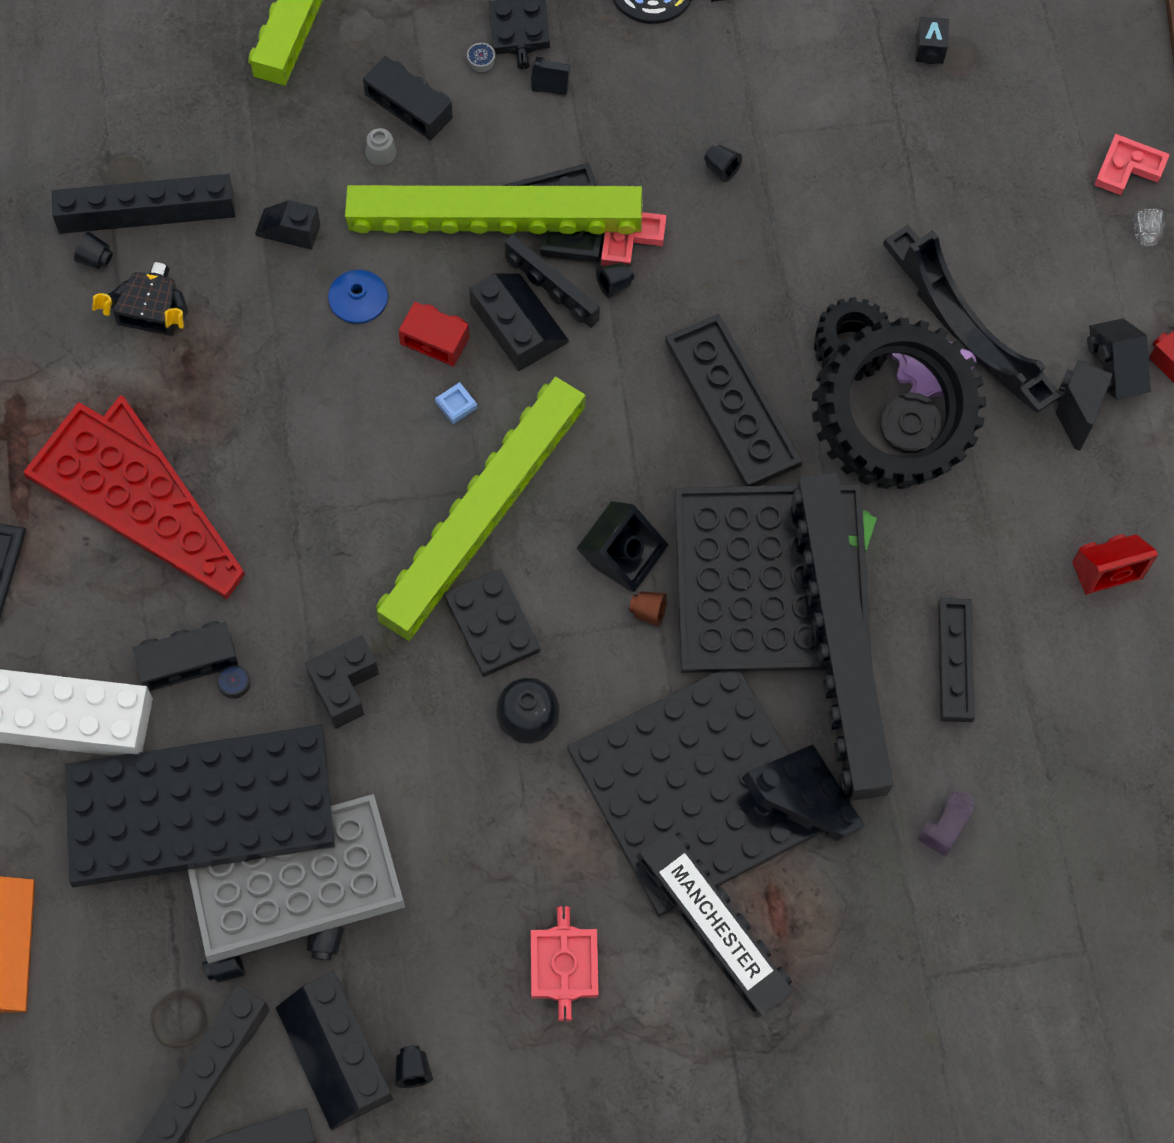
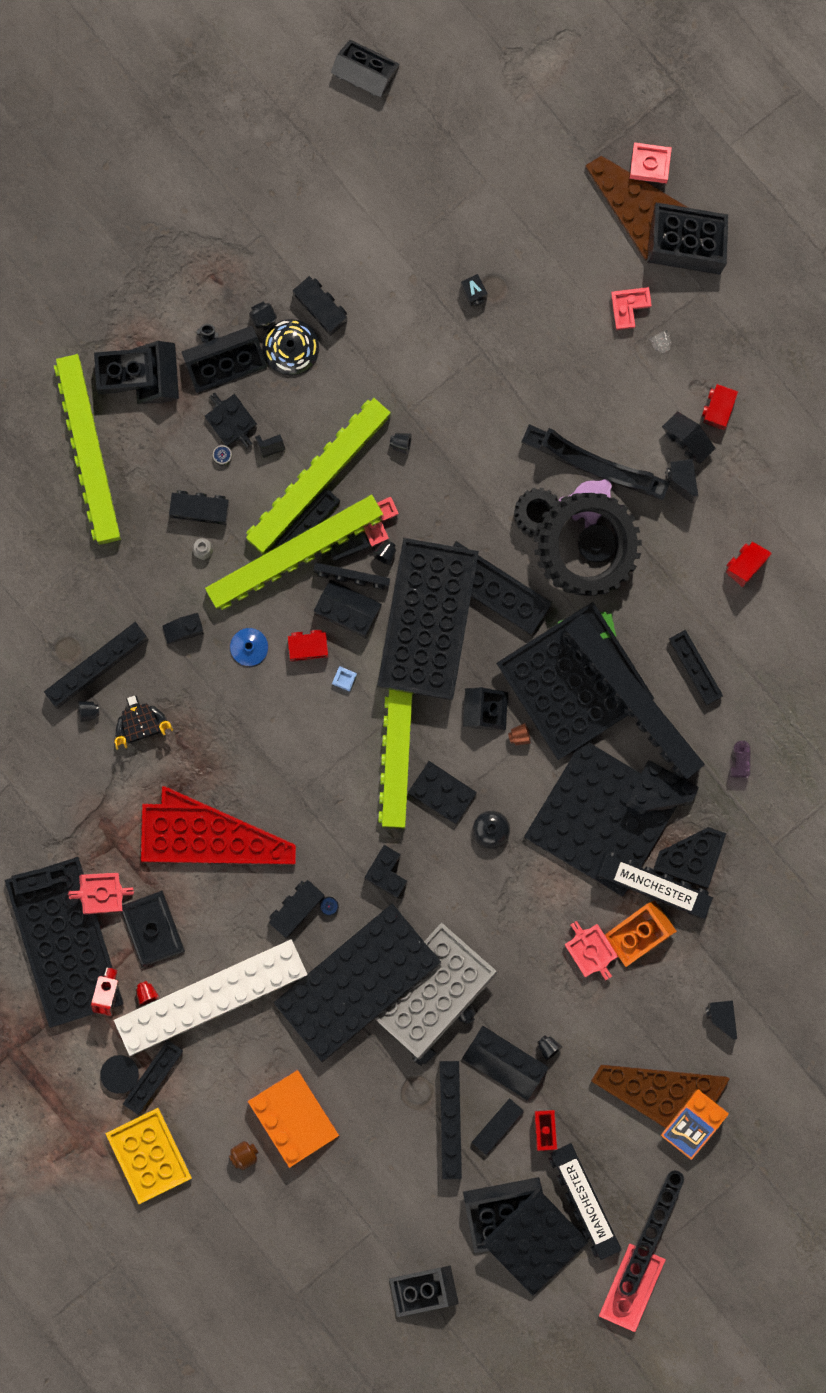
camera: 30 degrees left, 15 degrees up
none -> lime brick [246,398,391,555]
none -> black plate [377,537,479,701]
none -> orange slope [605,900,677,967]
none -> black plate [653,827,727,888]

